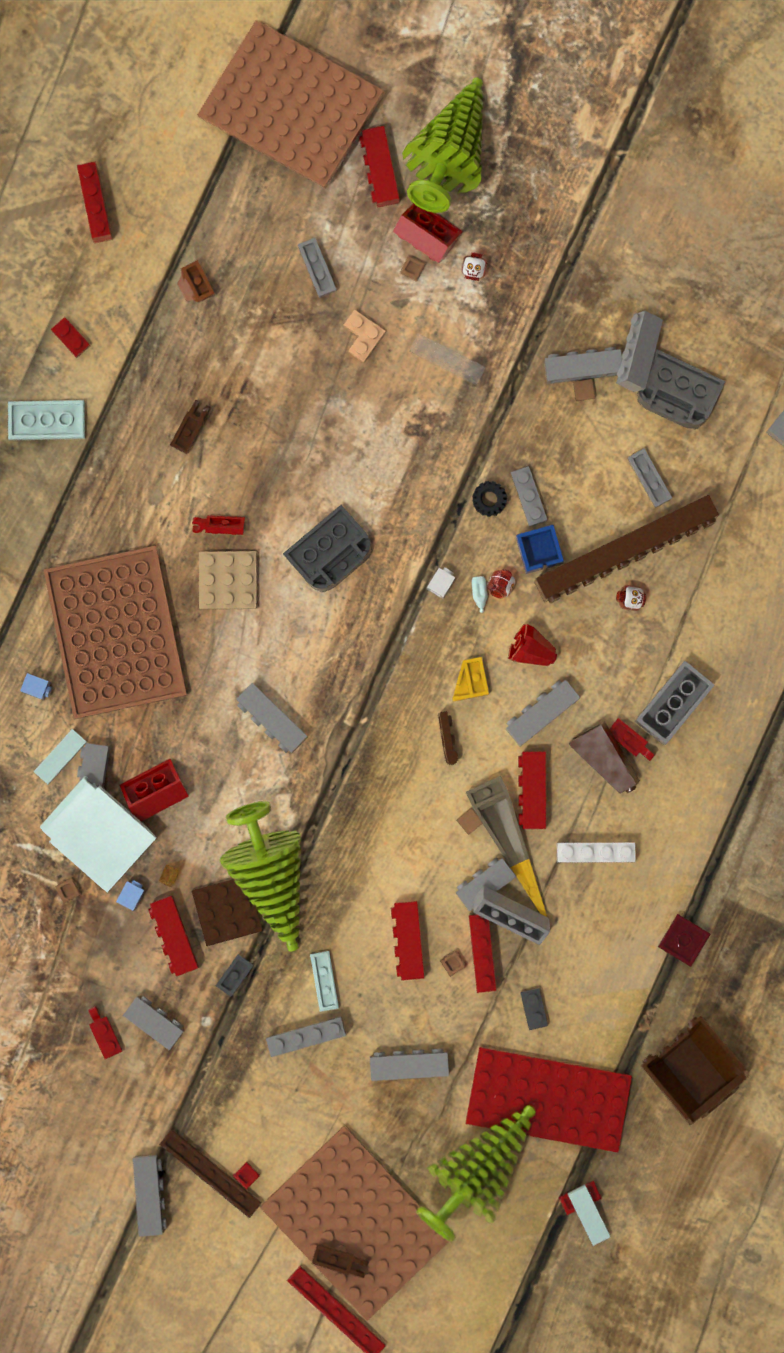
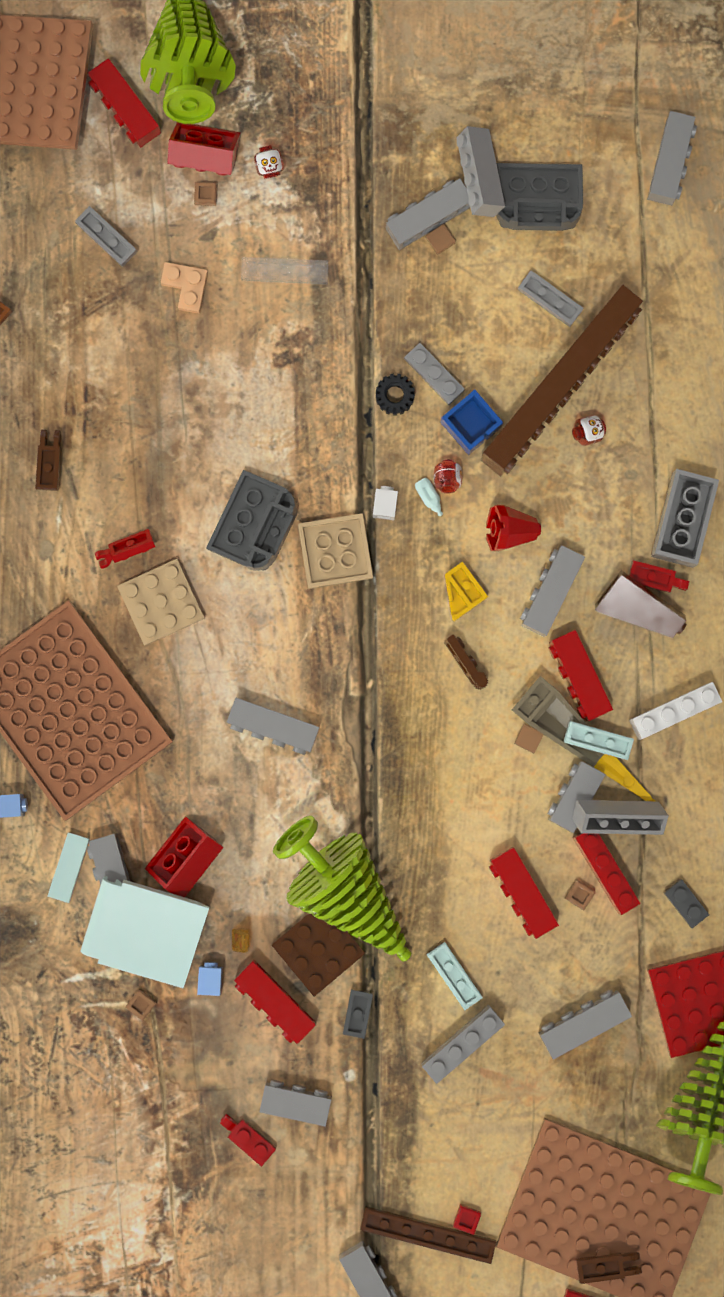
camera: 30 degrees left, 0 degrees up
none -> tan plate [298,513,373,589]
none -> light aqua tile [564,721,634,760]

